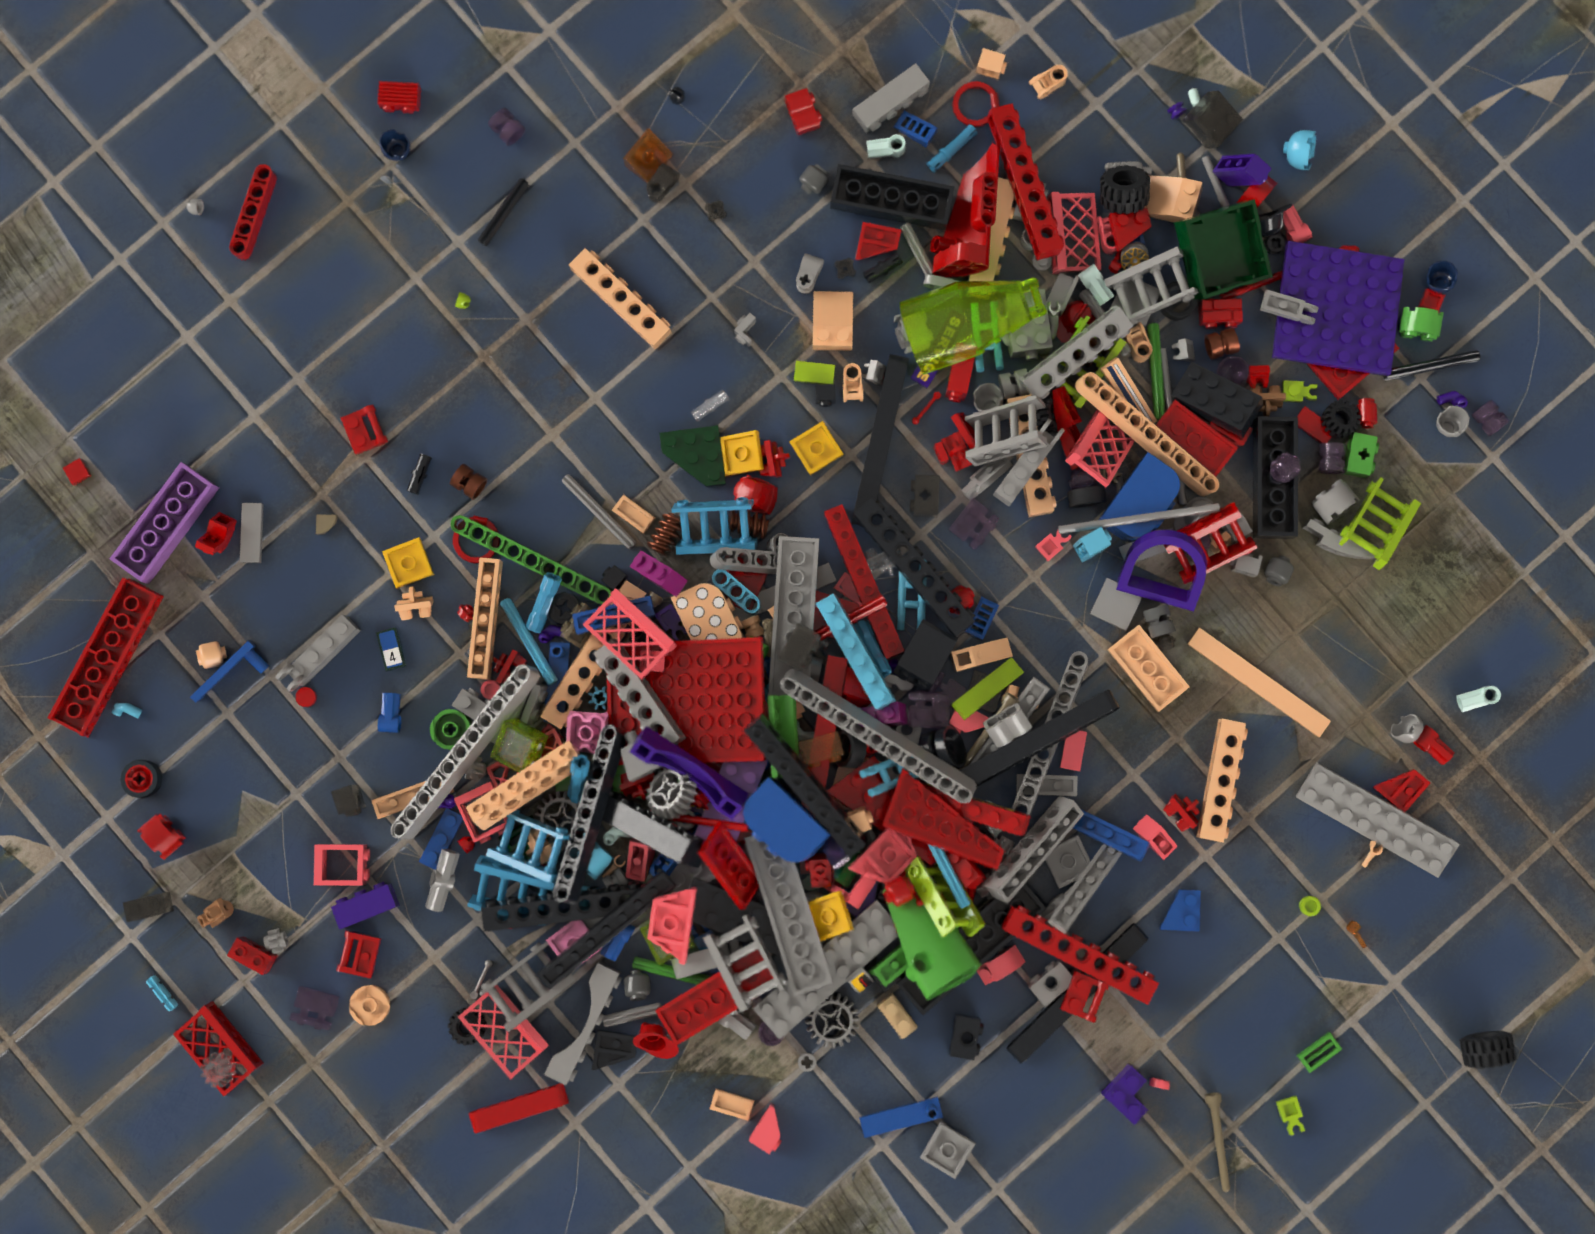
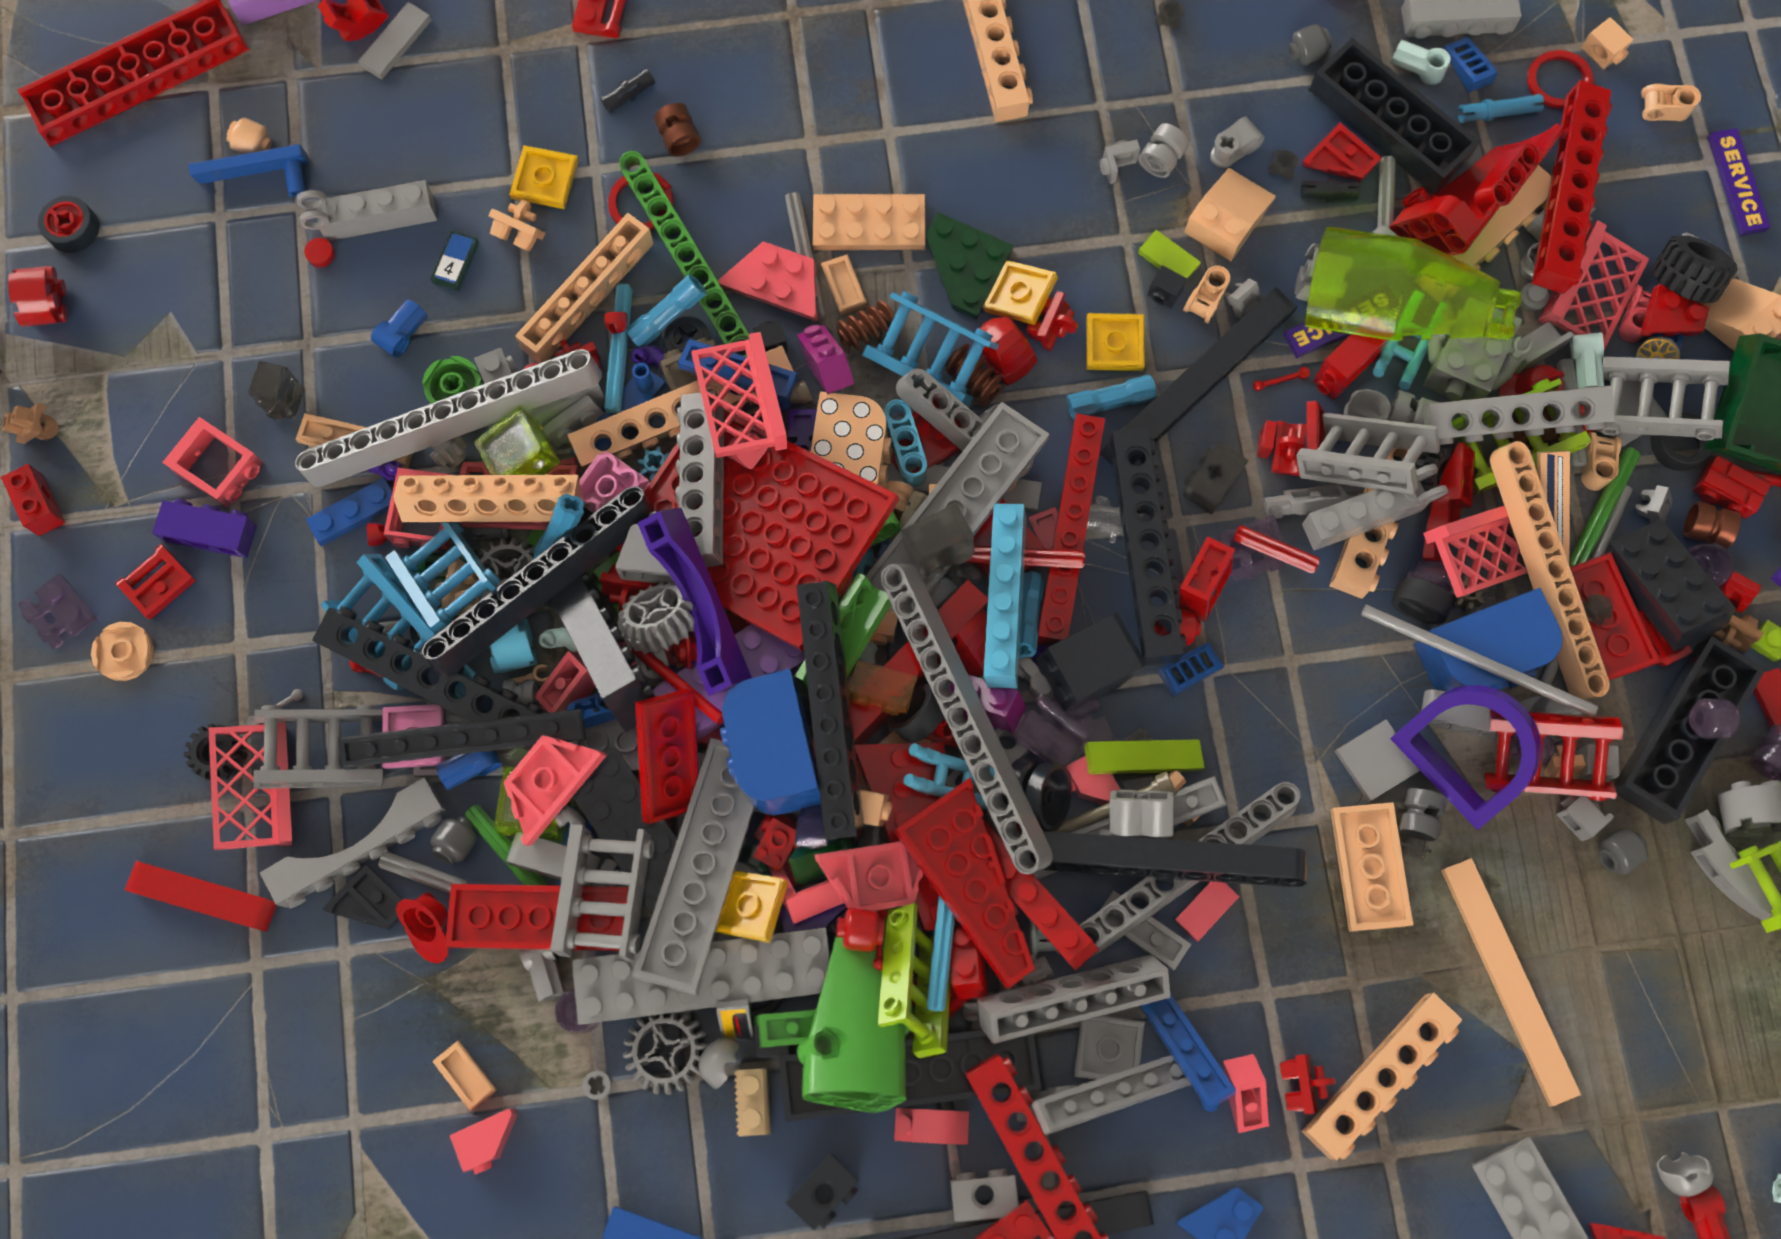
camera: 30 degrees right, 10 degrees down
medium azure arm [111,702,142,719] -> none
light grey gear [263,928,288,954] -> none
dark tan tile [316,514,338,535] -> none
light grey piece [425,849,460,912] -> none
red plate [457,604,474,622] -> none
clear pin [691,389,730,422] -> none
medium azure piece [897,559,927,630] -> none
light nougat slope [950,637,1013,673] -> none
coral plate [1035,531,1072,562] -> none
medium azure brick [1073,527,1112,563] -> none
red hand [1108,250,1122,274] -> none
none -> light grey arm [555,805,586,827]
none -> red hinge [604,312,628,334]
none -> light grey hair [698,1037,740,1089]
none -> coral wing [718,241,818,321]
none -> light nougat plate [813,194,925,250]
none -> dark azure axle [1066,374,1157,421]
none -> light grey wheel [1138,123,1189,178]
none -> red window [1179,536,1235,622]
none -> axle [1234,525,1320,573]
none -> clear smoke plate [1582,594,1613,626]
none -> dark purple tile [1707,128,1771,236]

